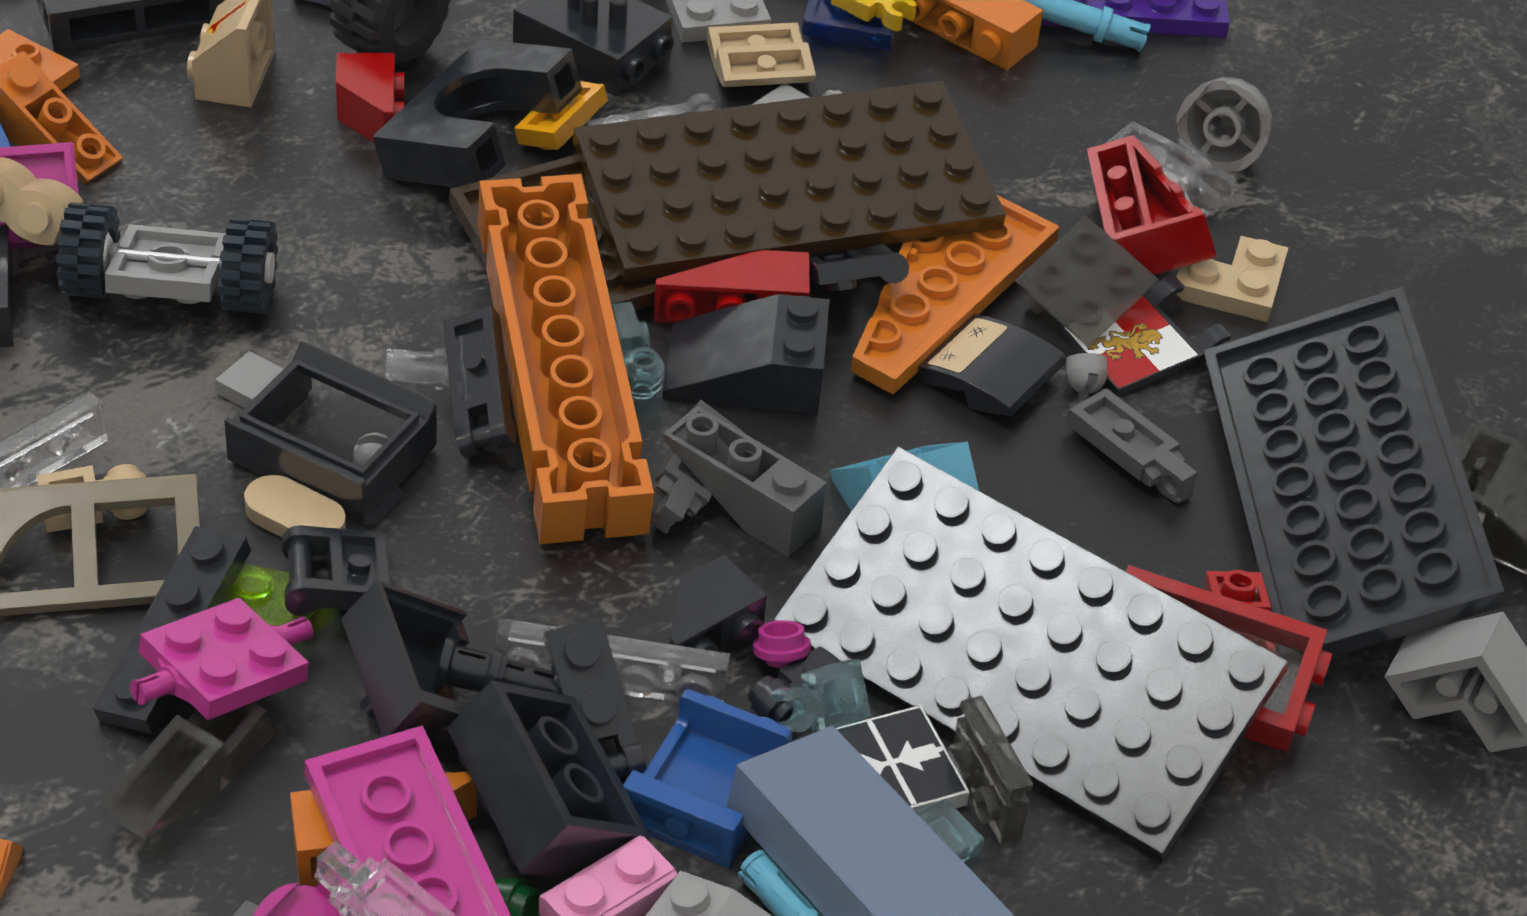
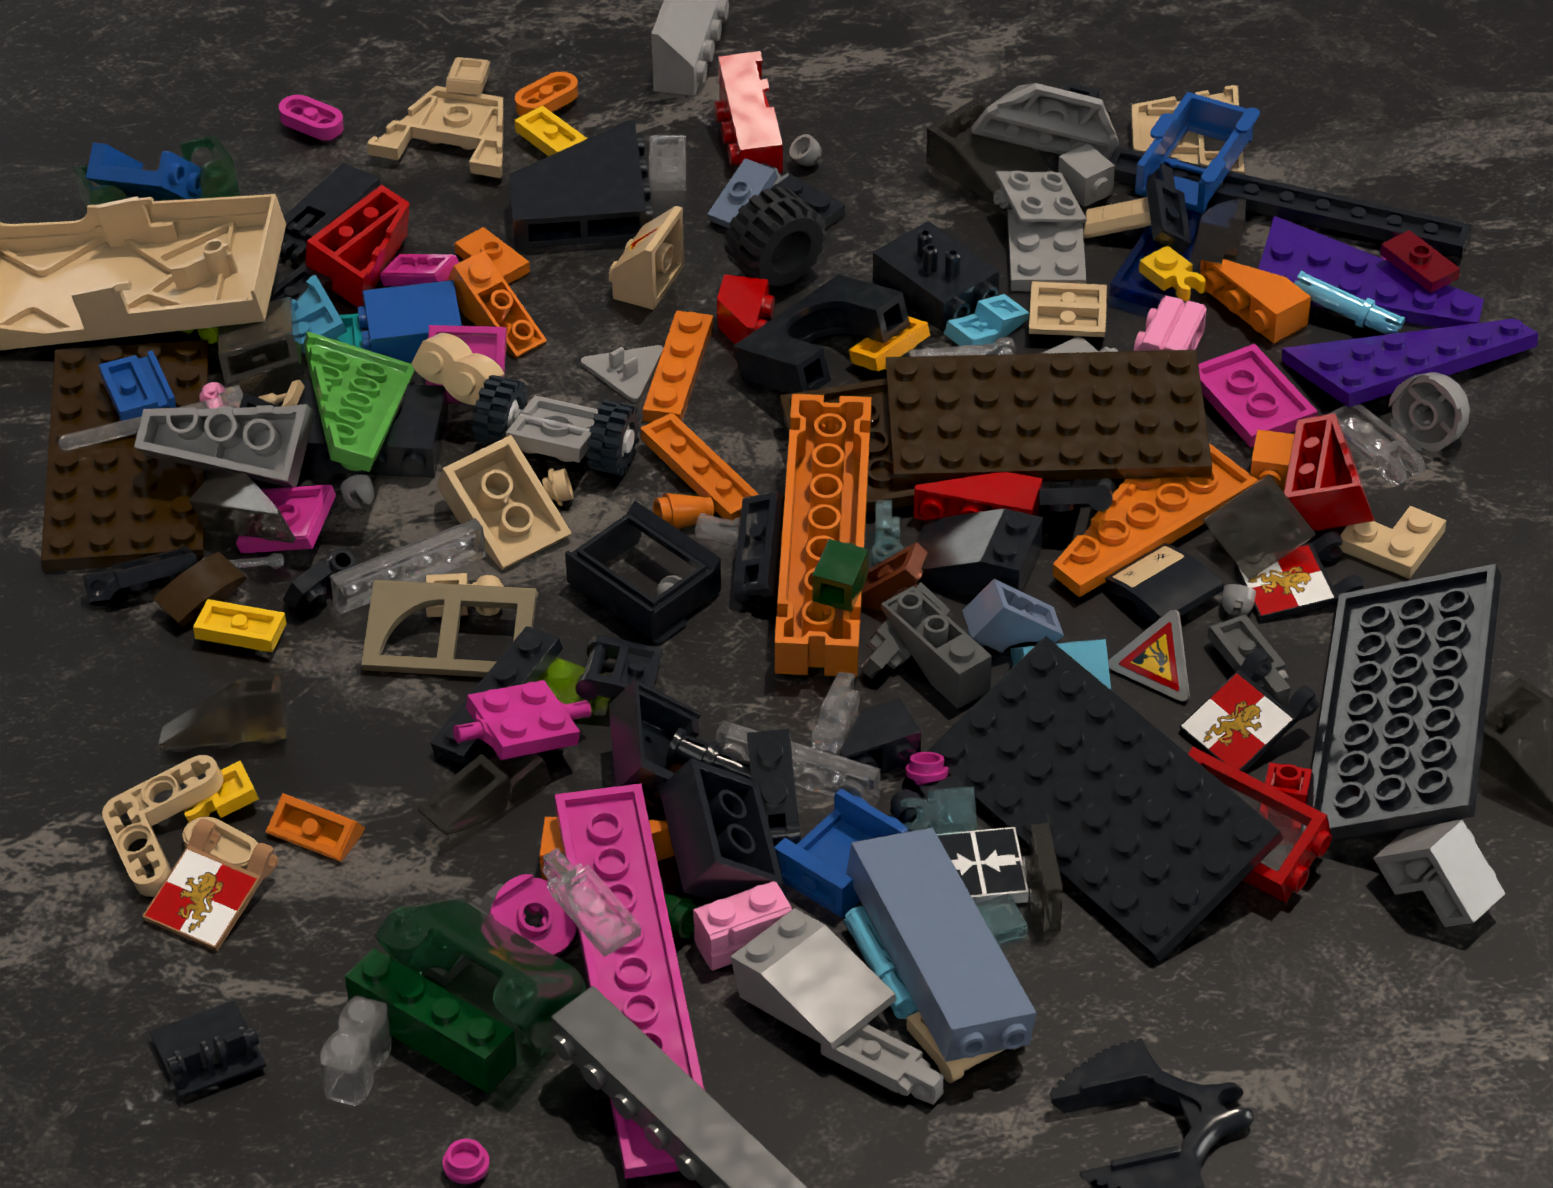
camera: 20 degrees right, 0 degrees up
light grey tile [215,351,284,408] -> none
tan tile [244,475,346,537] -> none
none -> tan slope [437,435,572,570]
none -> tan plate [542,468,574,506]
none -> light grey piece [581,345,663,403]
none -> orange plate [640,413,759,525]
none -> orange plate [642,311,714,422]
none -> orange cone [652,493,714,530]
none -> clear hinge [811,672,860,753]
none -> dark green brick [812,539,868,612]
none -> copper slope [861,542,928,611]
none -> medium azure slope [944,294,1030,353]
none -> sand blue arch [962,579,1064,653]
none -> piece [1108,610,1190,701]
none -> bright pink brick [1134,296,1207,351]
none -> flag [1179,648,1319,772]
none -> dark pink plate [1198,344,1318,448]
none -> orange brick [1250,429,1295,495]
none -> dark purple wing [1282,318,1538,407]

